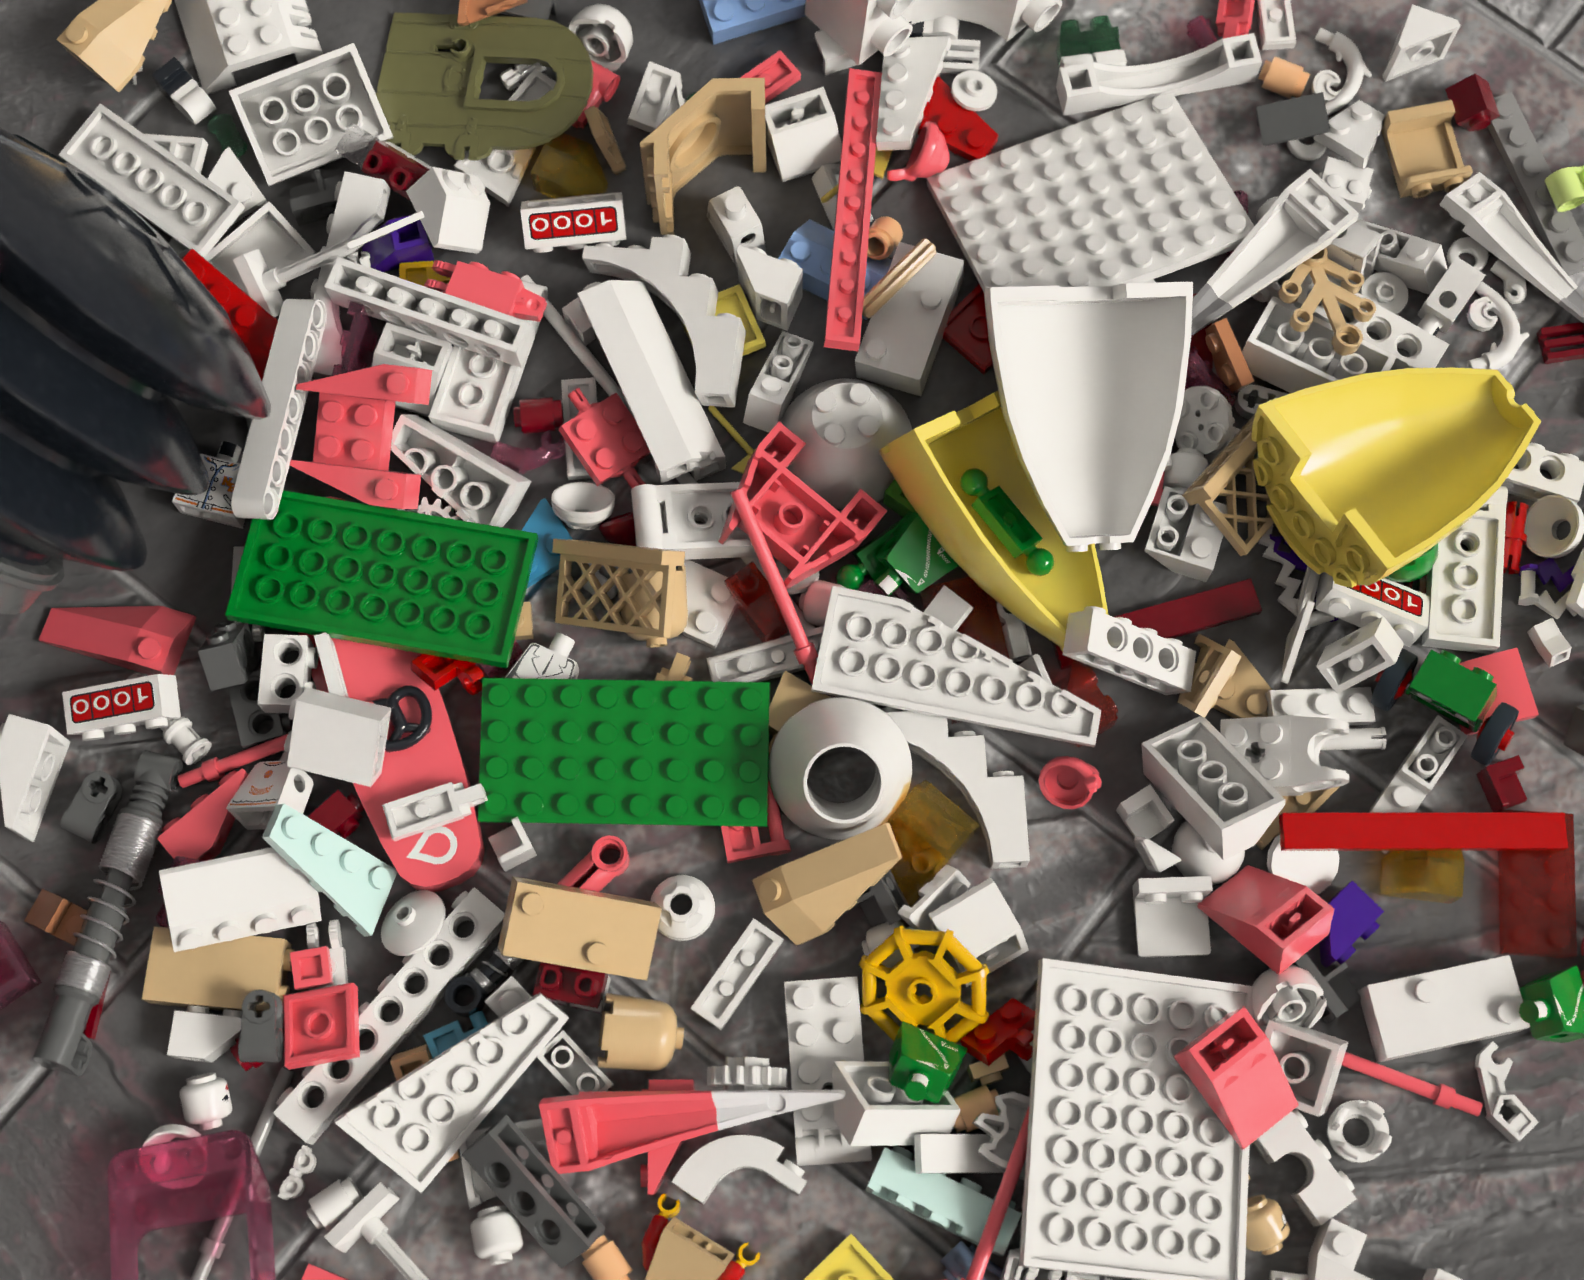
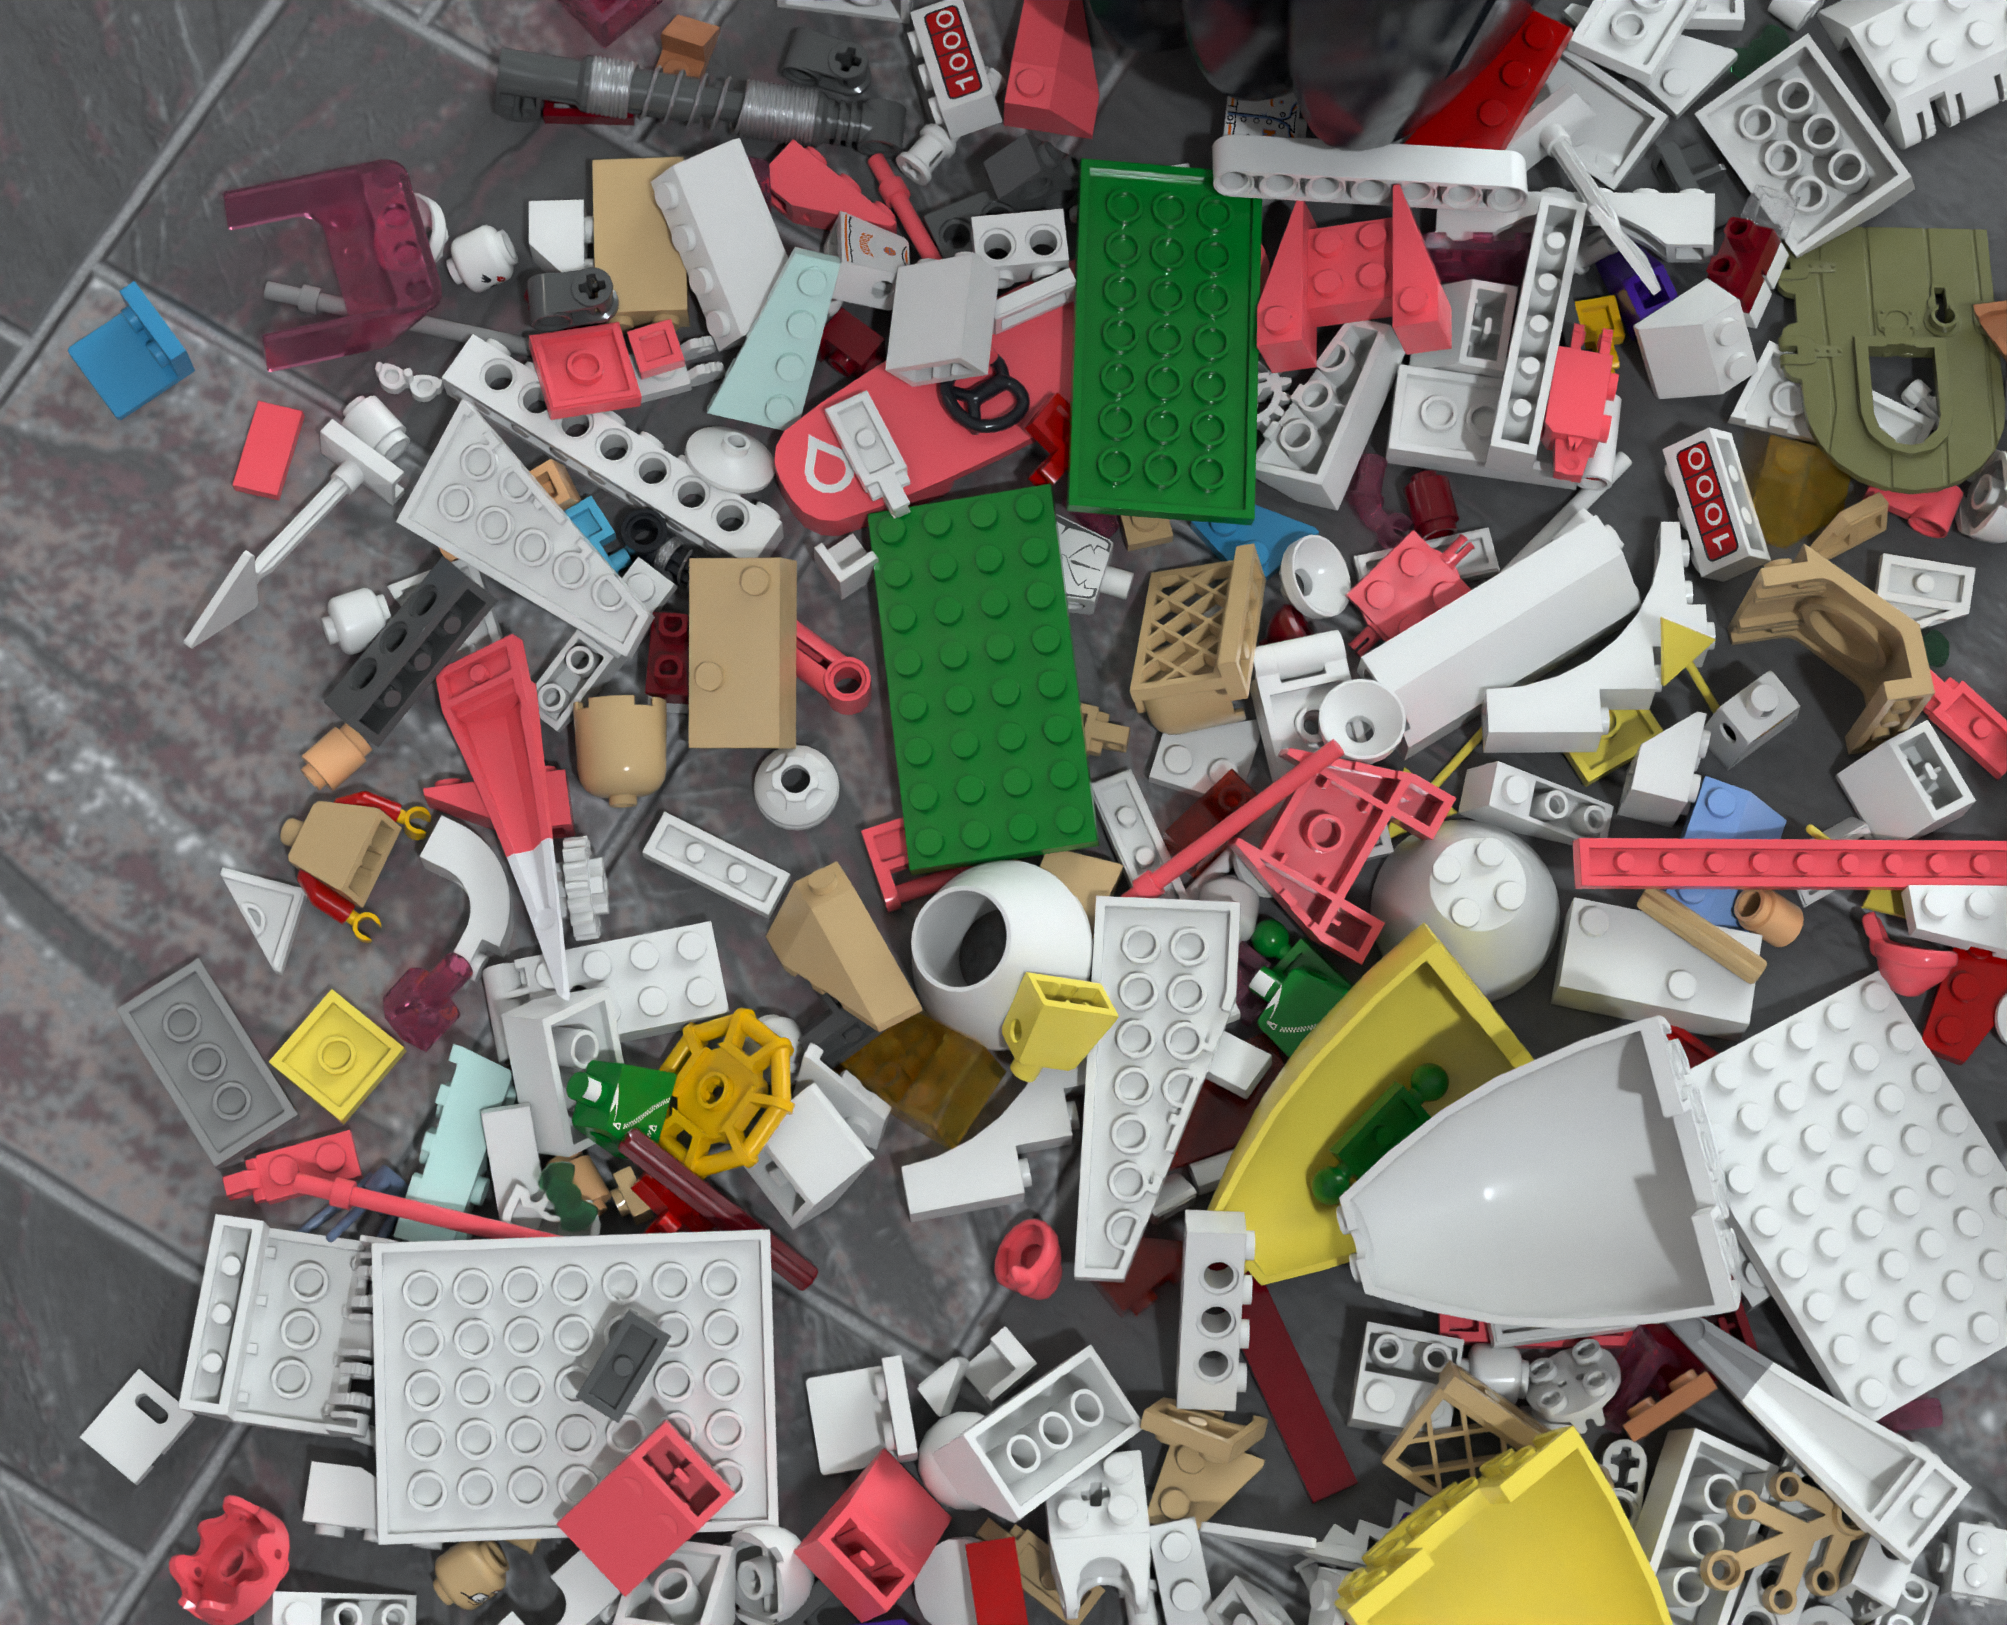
camera: 80 degrees right, 0 degrees up
none -> clear pink piece [383,953,473,1052]
none -> clear green piece [537,1161,598,1233]
none -> dark grey panel [576,1309,672,1423]
none -> dark red axle [618,1128,818,1291]
none -> light yellow torso [1002,972,1119,1082]
none -> white piece [1318,679,1406,764]
none -> light yellow piece [1660,616,1720,714]

